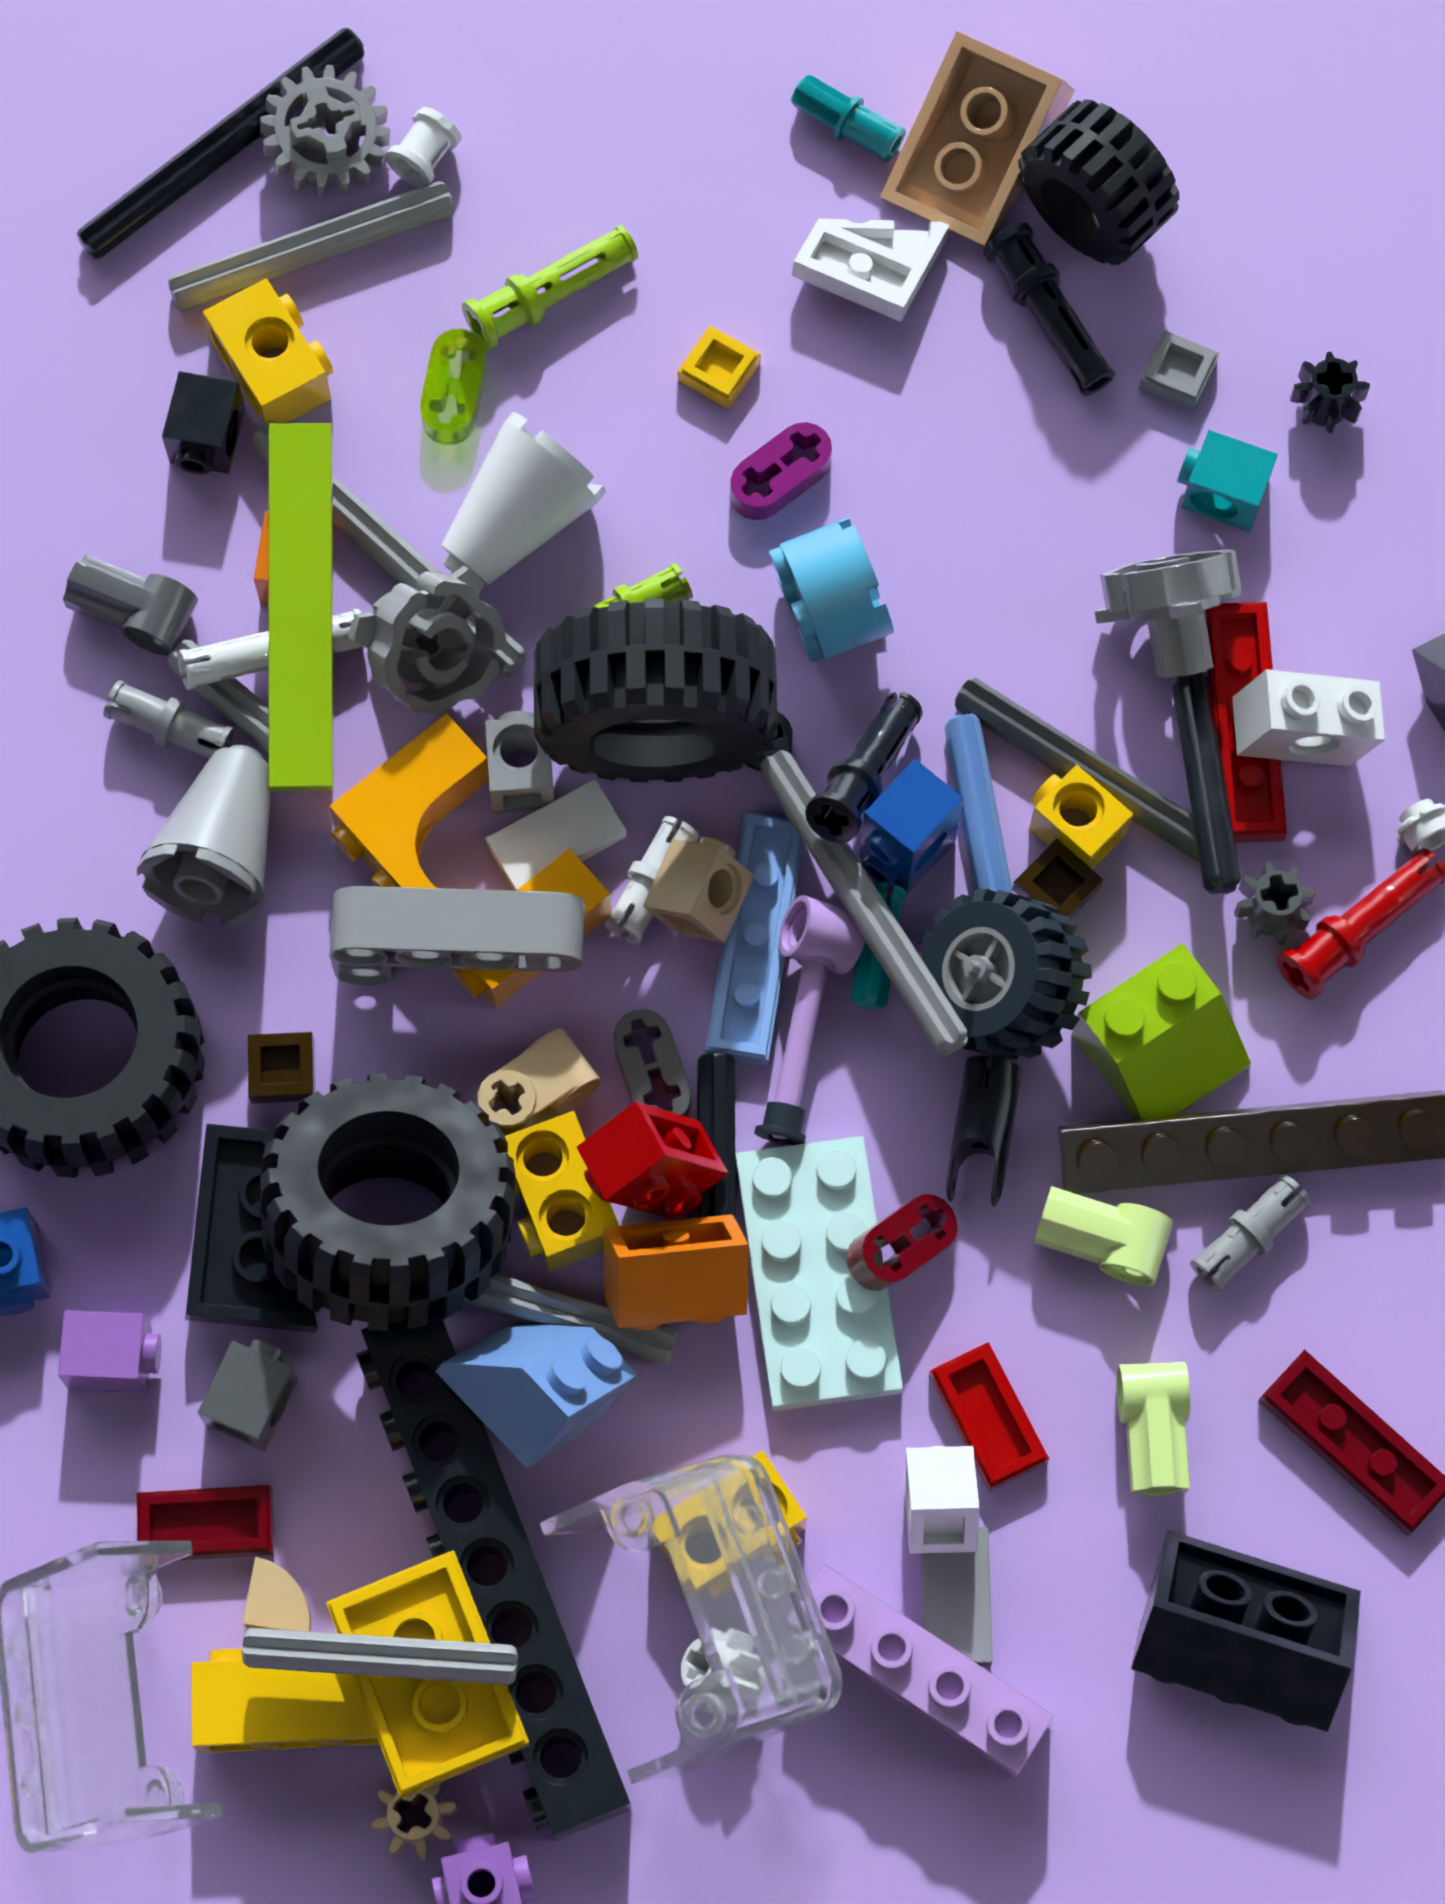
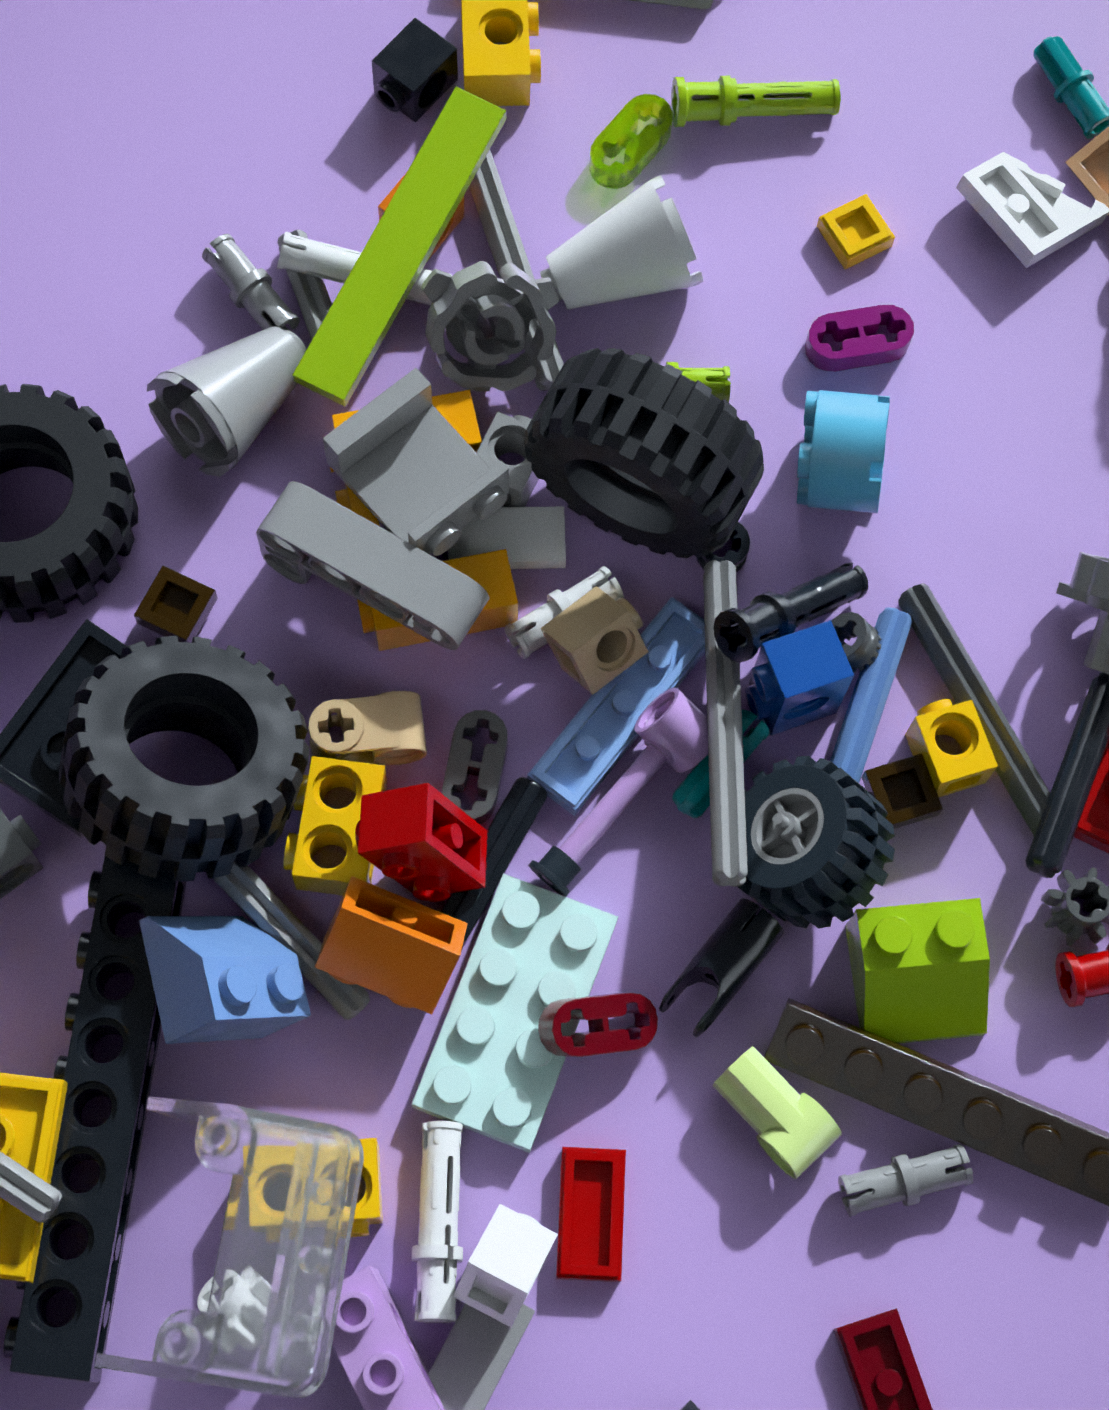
camera: 25 degrees right, 0 degrees up
dark grey piece [63,555,198,656] -> none
yellowish green piece [1116,1362,1190,1497] -> none
none -> light grey panel [323,368,509,556]
none -> white pin [412,1121,463,1323]
none -> dark grey bush [832,612,882,673]

